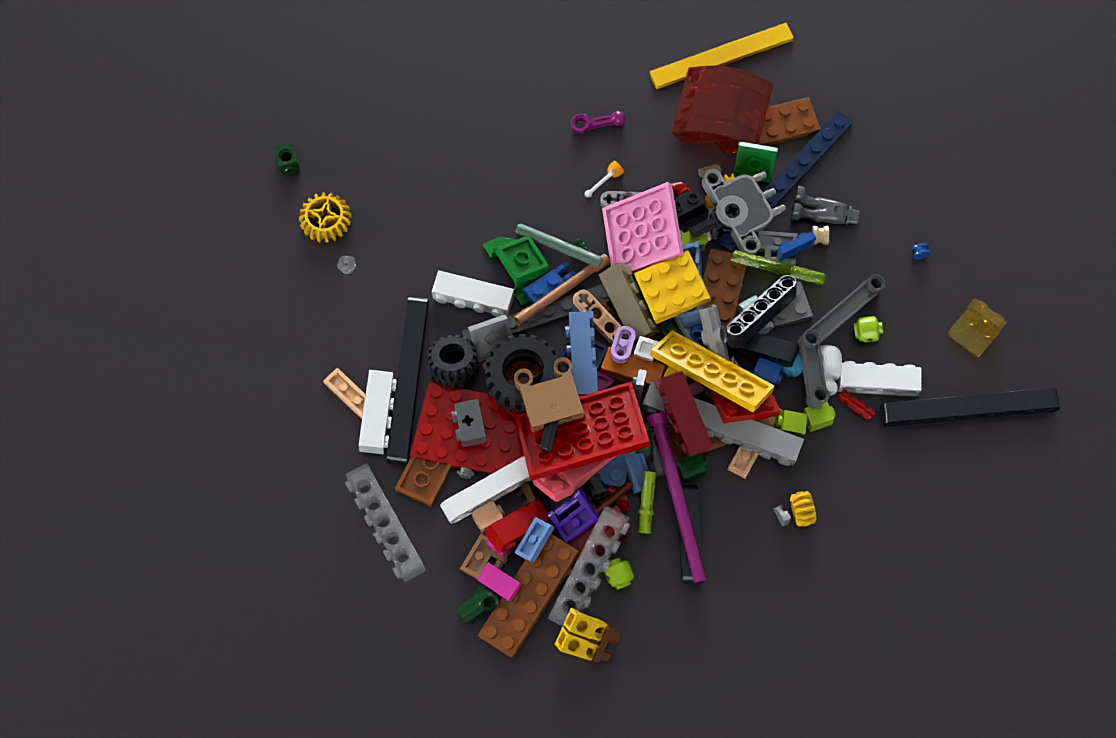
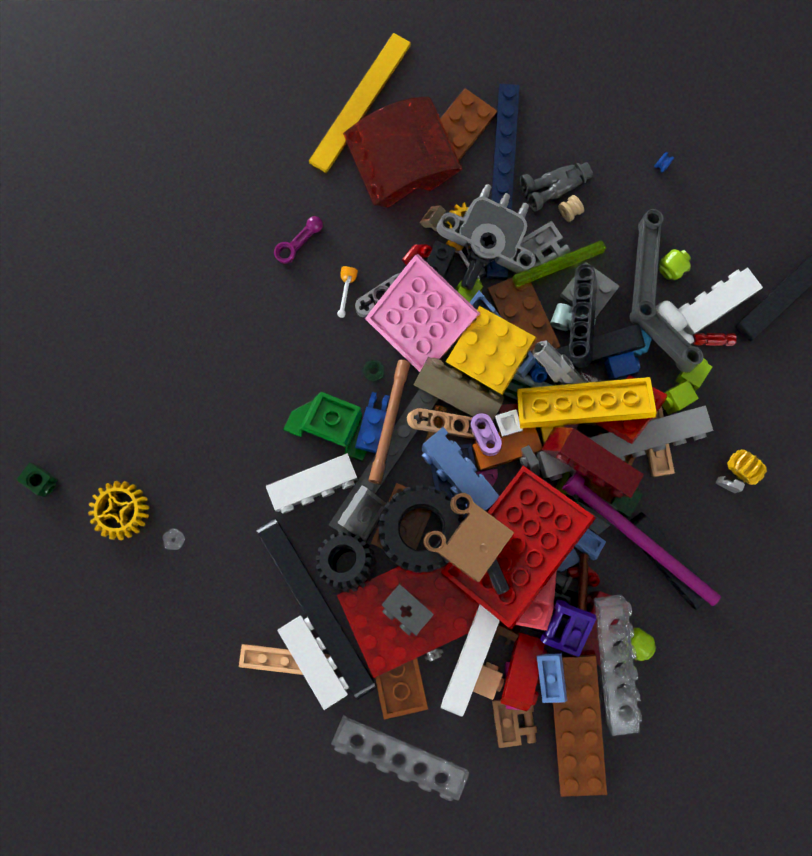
camera: 40 degrees left, 10 degrees up
dark green piece [456,585,499,624] -> none
dark pink tile [476,562,522,602] -> none
sand green axle [516,224,603,267] -> none
yellow hips [555,608,620,663] -> none
lime pin [638,471,656,534] -> none
green tile [734,142,777,183] -> none
blue plate [776,231,816,262] -> none
clear yellow bracket [948,298,1007,357] -> none

